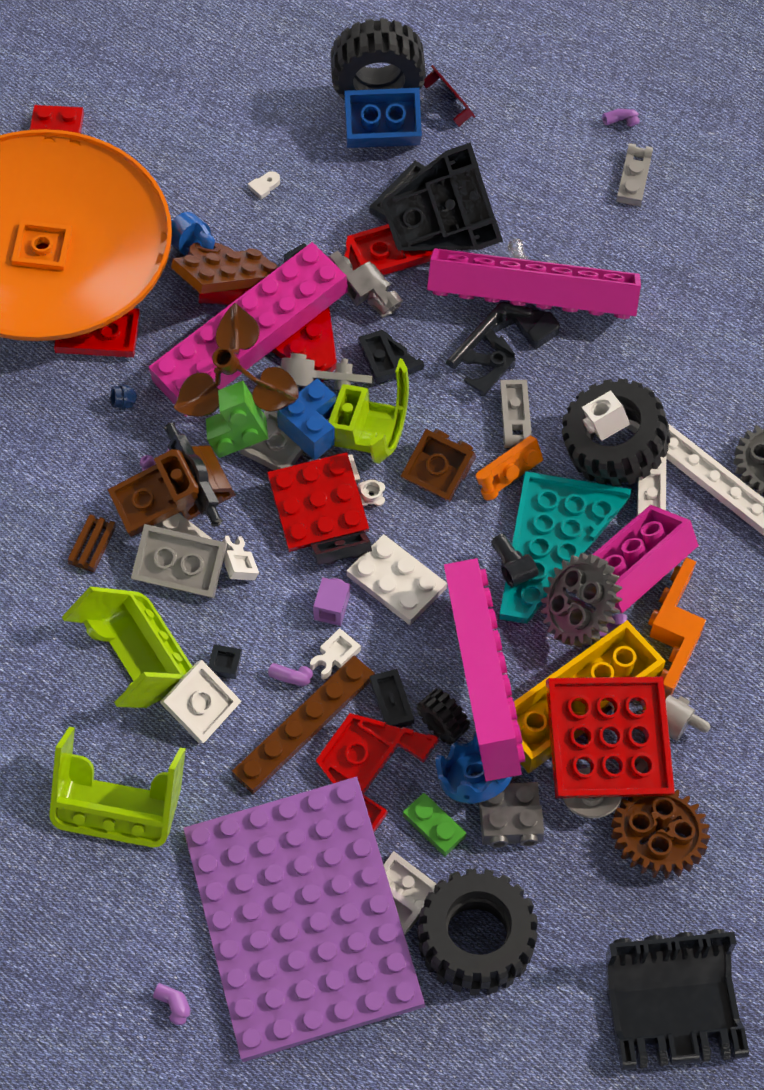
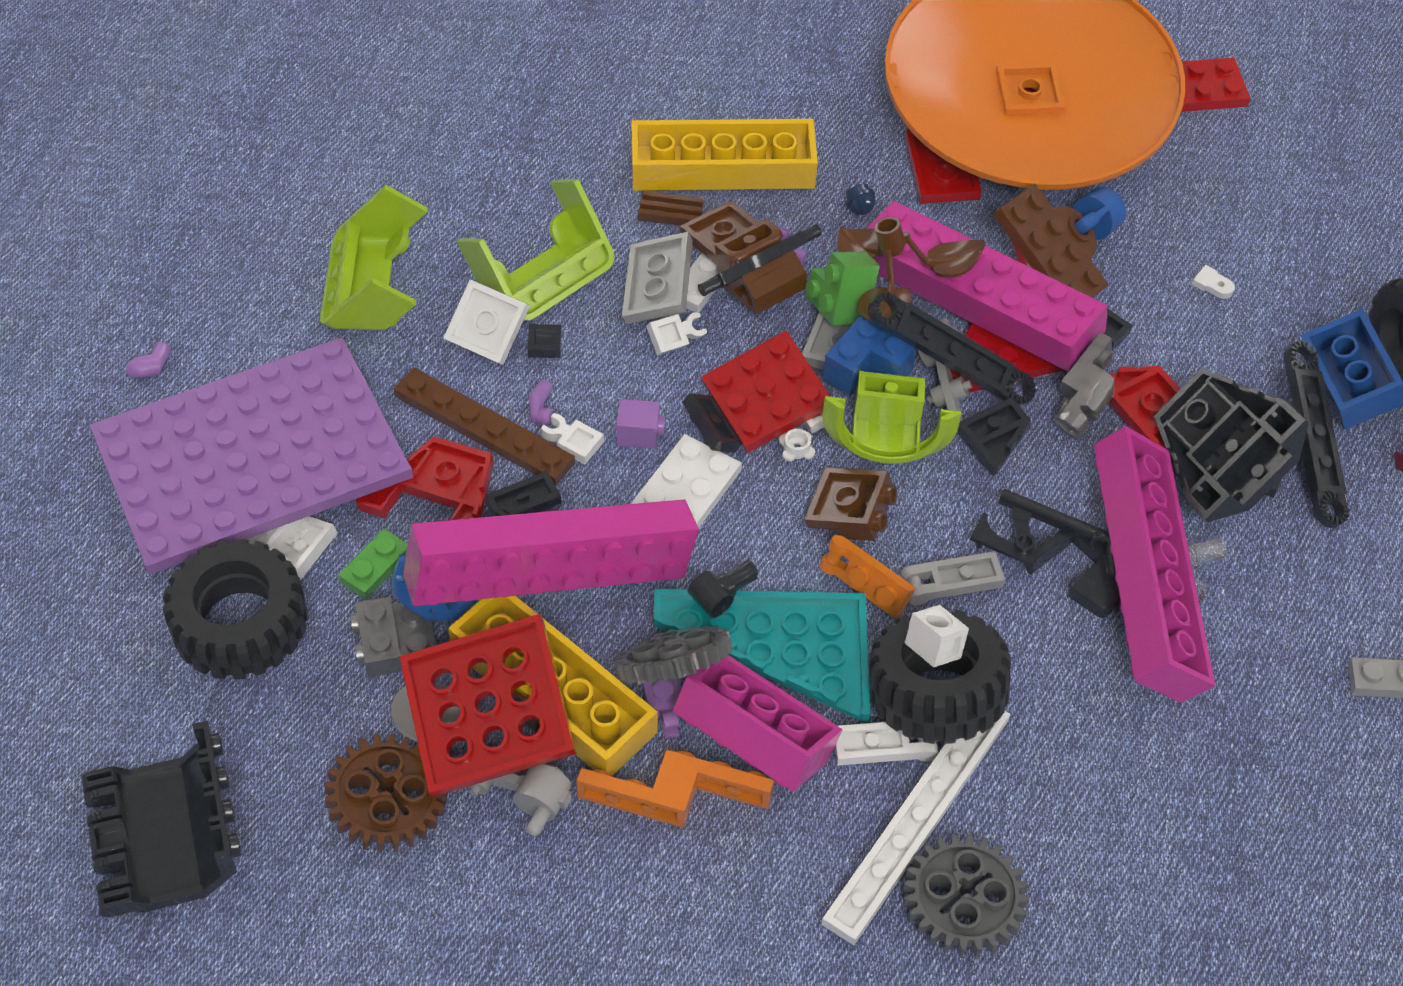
camera: 80 degrees right, 5 degrees down
none -> yellow brick [632,119,818,191]
none -> black plate [868,292,1036,405]
none -> black plate [1284,340,1350,528]

